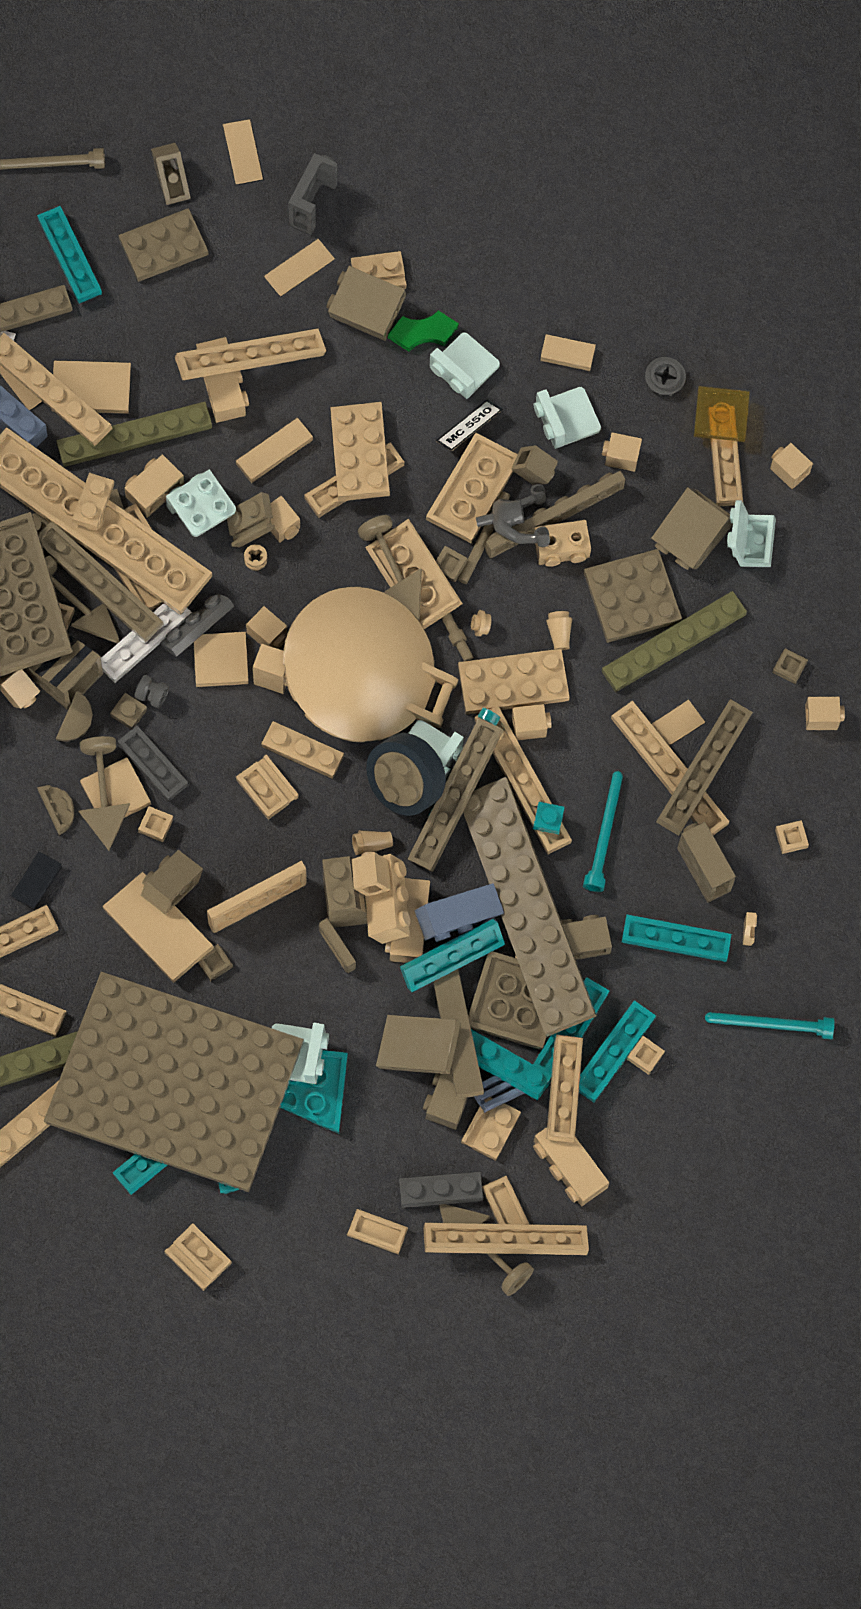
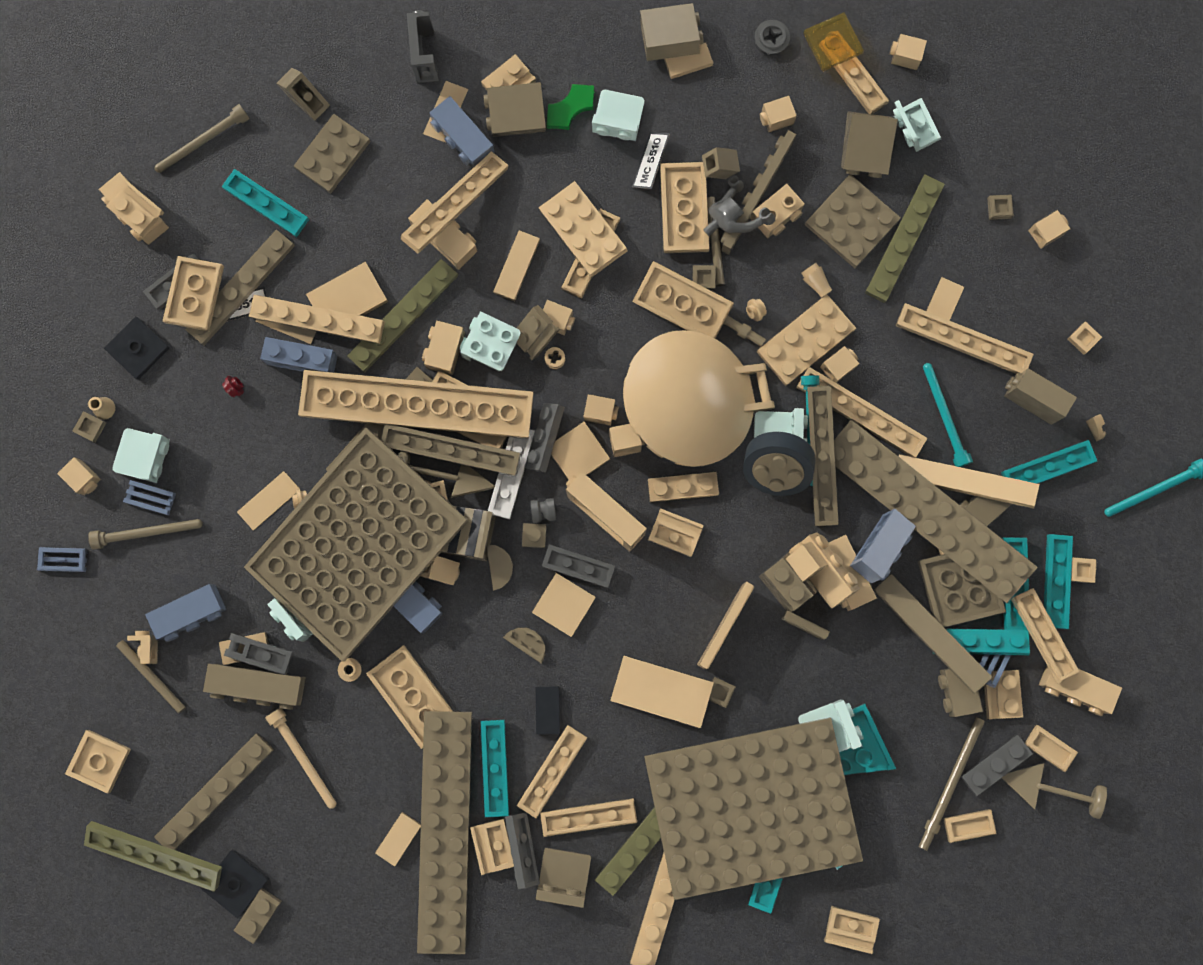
camera: 25 degrees left, 10 degrees up
tan plate [72,473,114,530] -> none
dark tan piece [79,736,130,851] -> none
tan plate [138,806,174,842] -> none
dark tan brick [141,850,203,915] -> none
tan sticker [223,119,263,184] -> none
tan cone [352,830,393,855] -> none
dark tan piece [358,515,422,620] -> none
dark tan tile [376,1015,461,1074] -> none
teal plate [400,919,505,992] -> none
tan plate [423,1223,589,1255] -> none
light aqua bracket [533,387,601,449] -> none
teal plate [533,802,565,835] -> none
dark tan plate [656,699,753,836] -> none
none -> sand blue brick [429,96,495,168]
none -> tan window [566,472,647,552]
none -> dark tan brick [640,3,703,61]
none -> tan tile [899,454,1040,509]
none -> dark tan bar [918,717,985,851]

